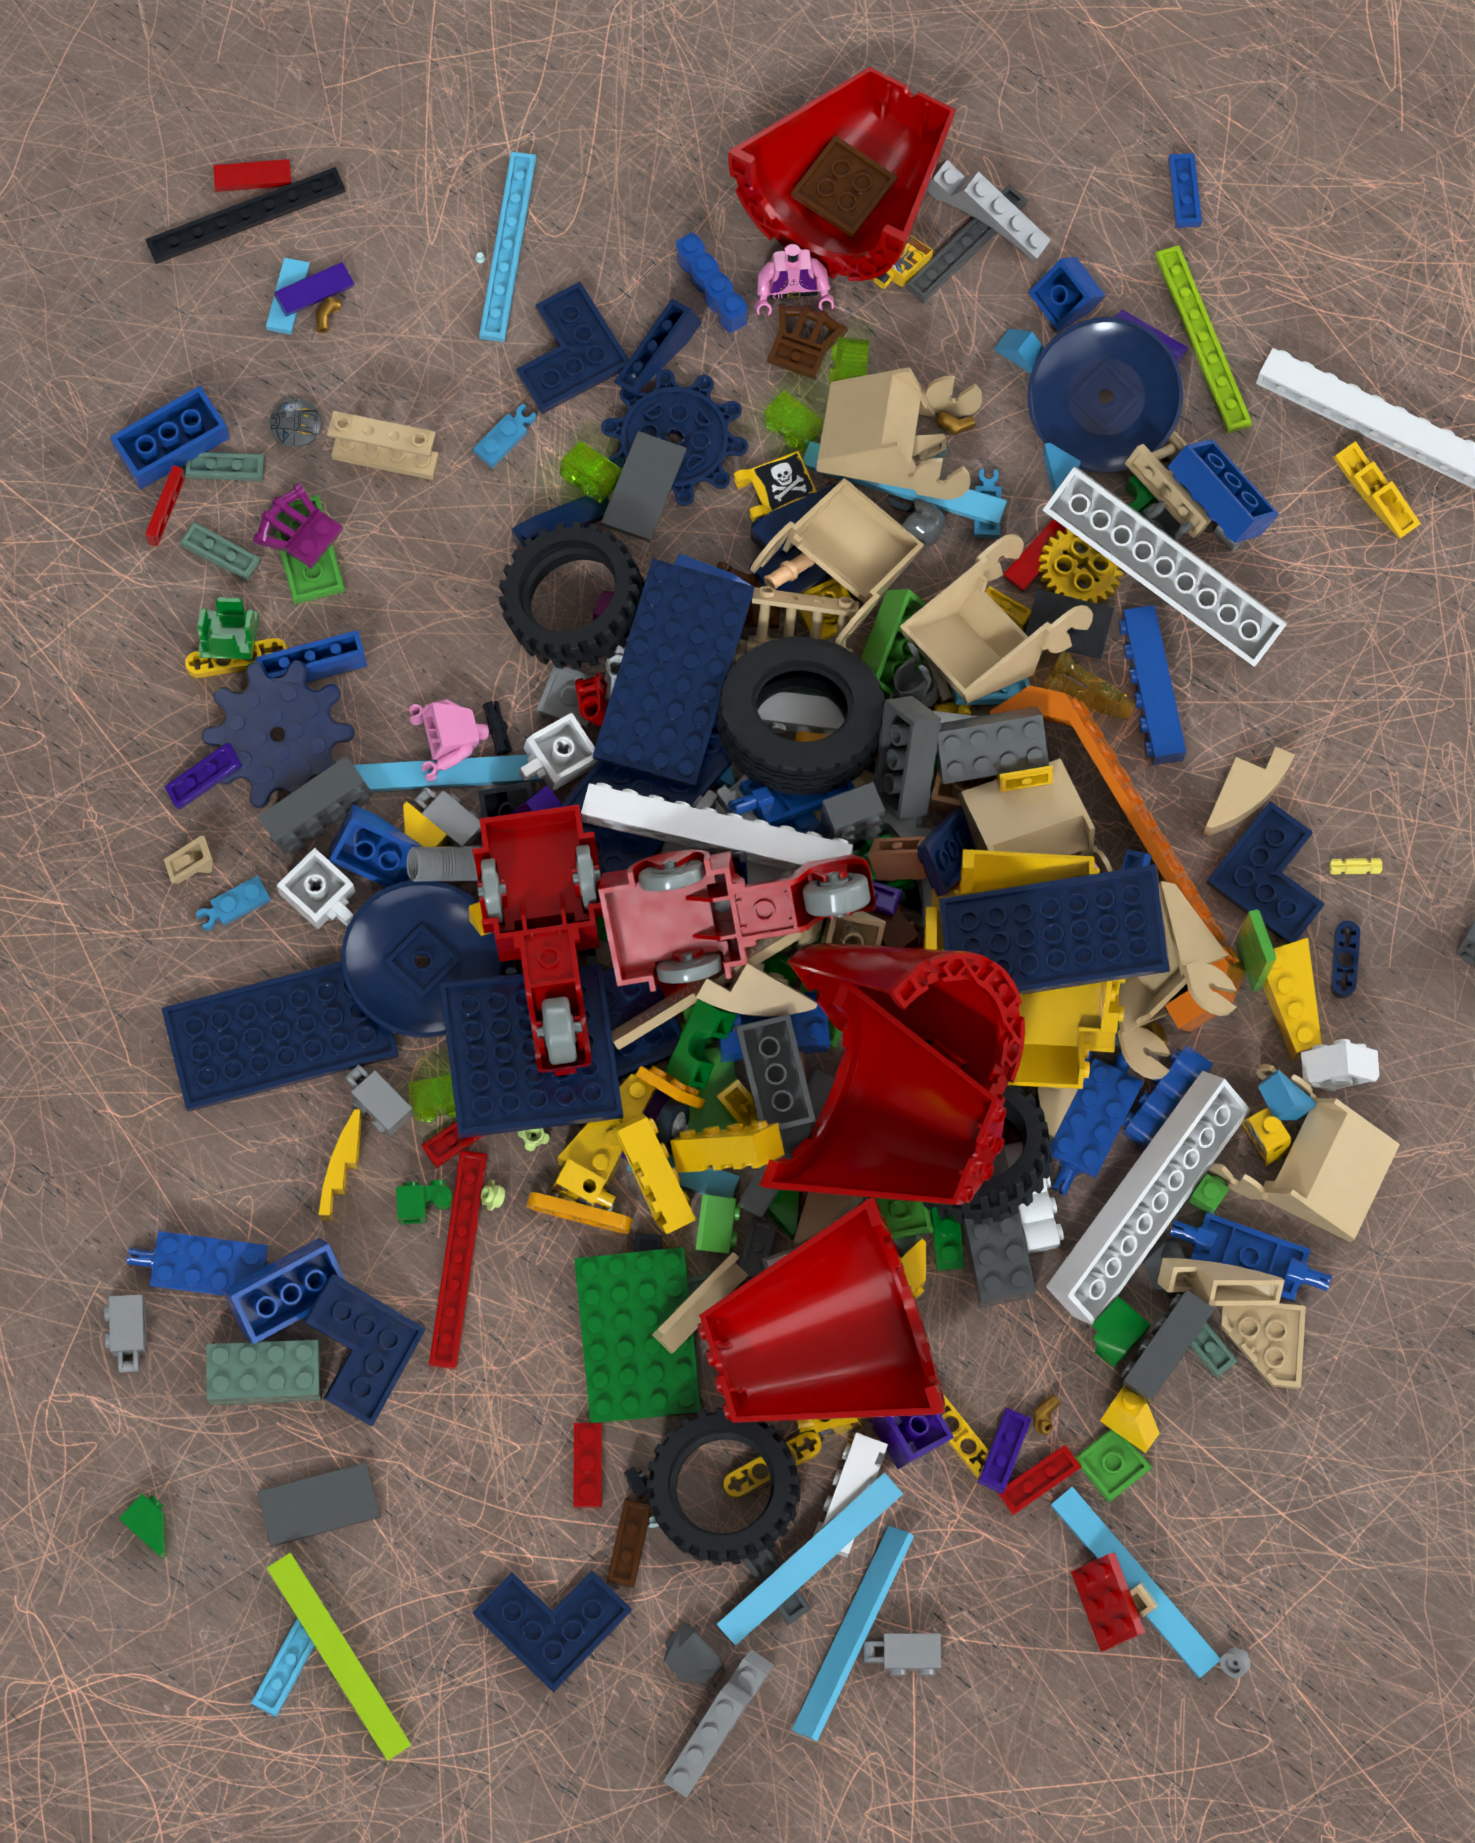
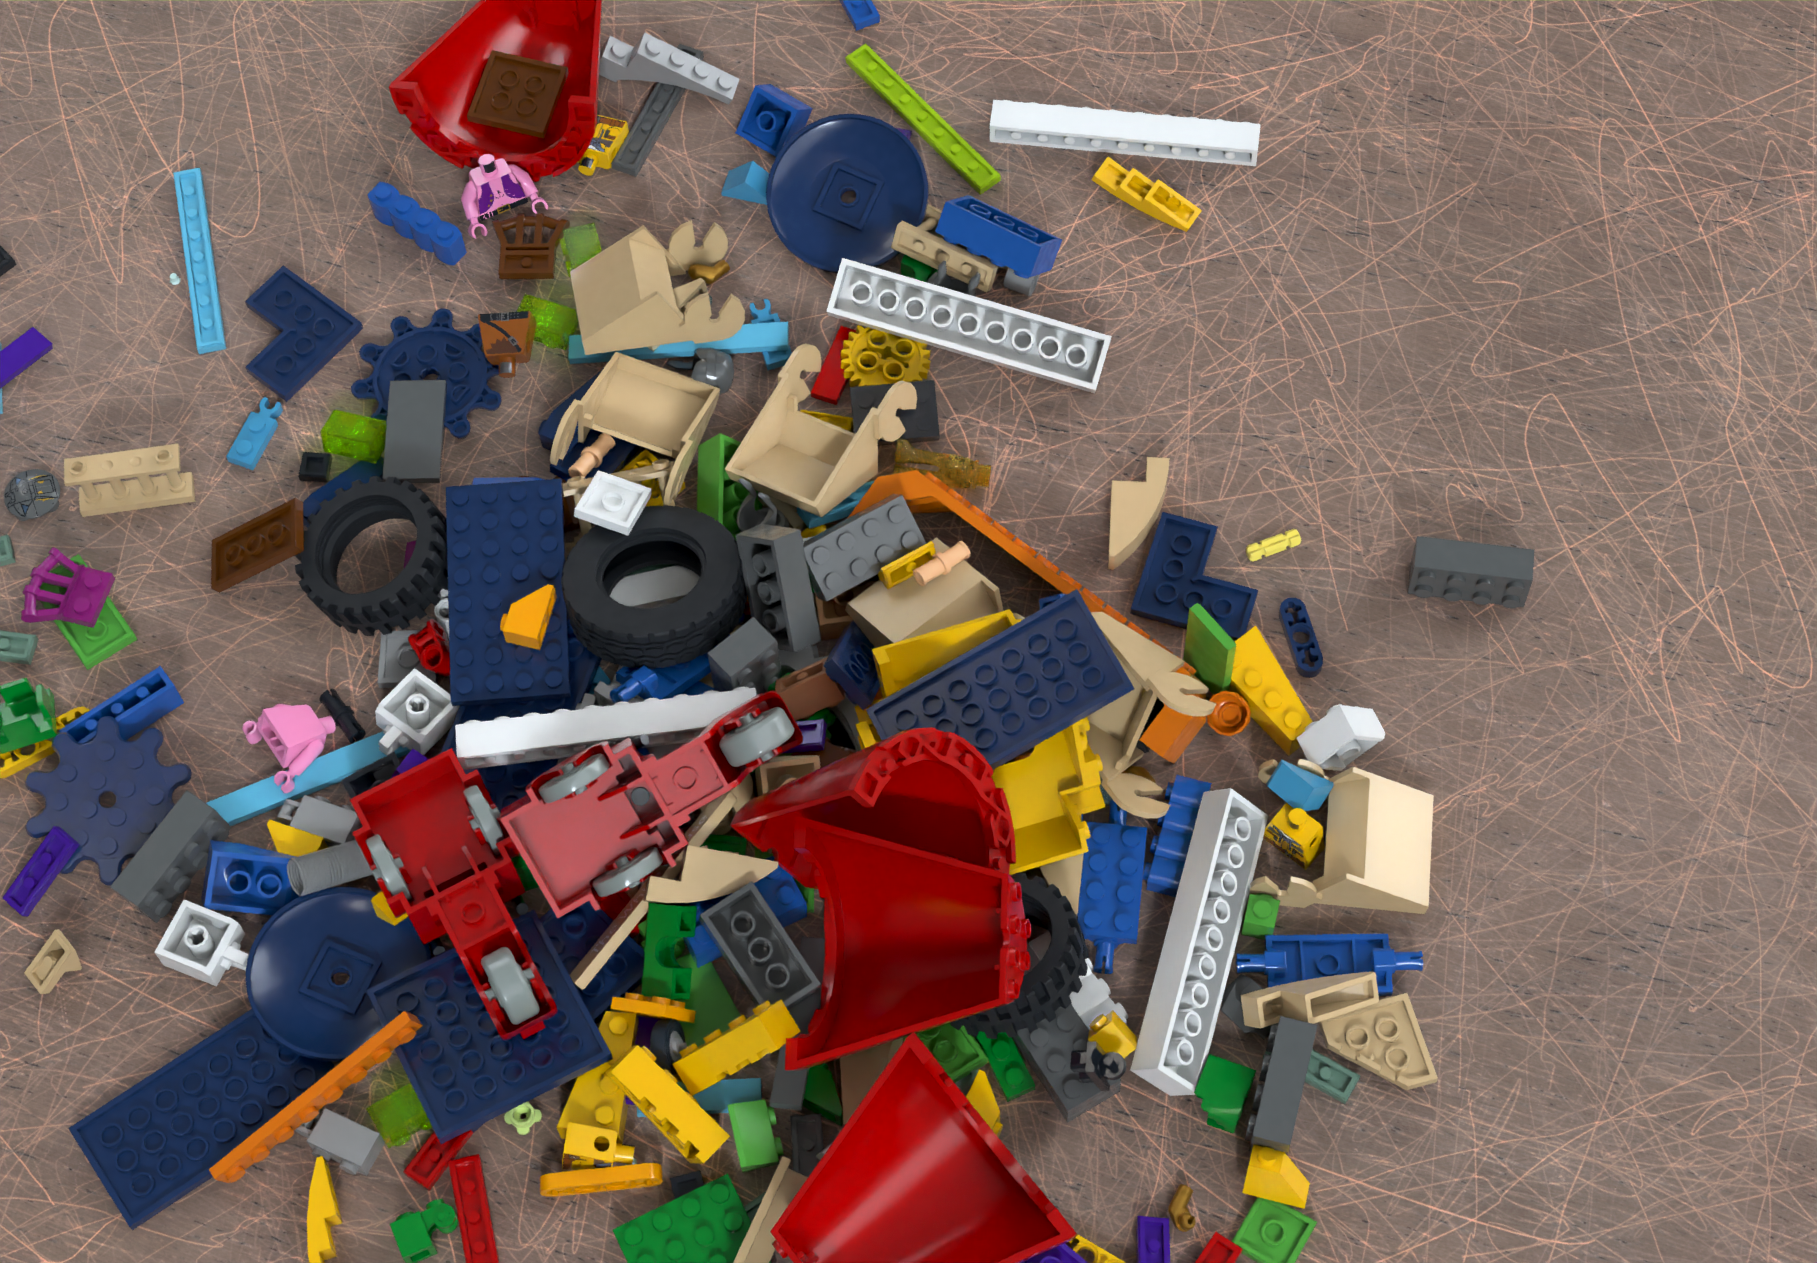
camera: 15 degrees left, 10 degrees down
dark azure plate [196,876,271,931] -> none
pearl gold arm [315,296,341,333] -> none
yellowish green plate [481,1180,505,1211] -> none
dark blue slope [614,299,702,395] -> none
yellow slope [716,1078,758,1127] -> none
flag [733,451,817,523] -> none
dark azure slope [1043,443,1081,495] -> none
blue brick [1118,605,1186,766] -> none
none -> orange plate [209,1011,423,1183]
none -> reddish brown plate [211,498,304,593]
none -> black tile [298,452,332,483]
none -> dark orange torso [478,311,536,378]
none -> light orange slope [500,584,557,650]
none -> white plate [574,470,651,536]
none -> light nougat pin [913,541,971,586]
none -> black hips [1070,1041,1127,1091]
none -> yellow brick [1088,1010,1137,1058]
none -> orange hair [1207,691,1251,736]

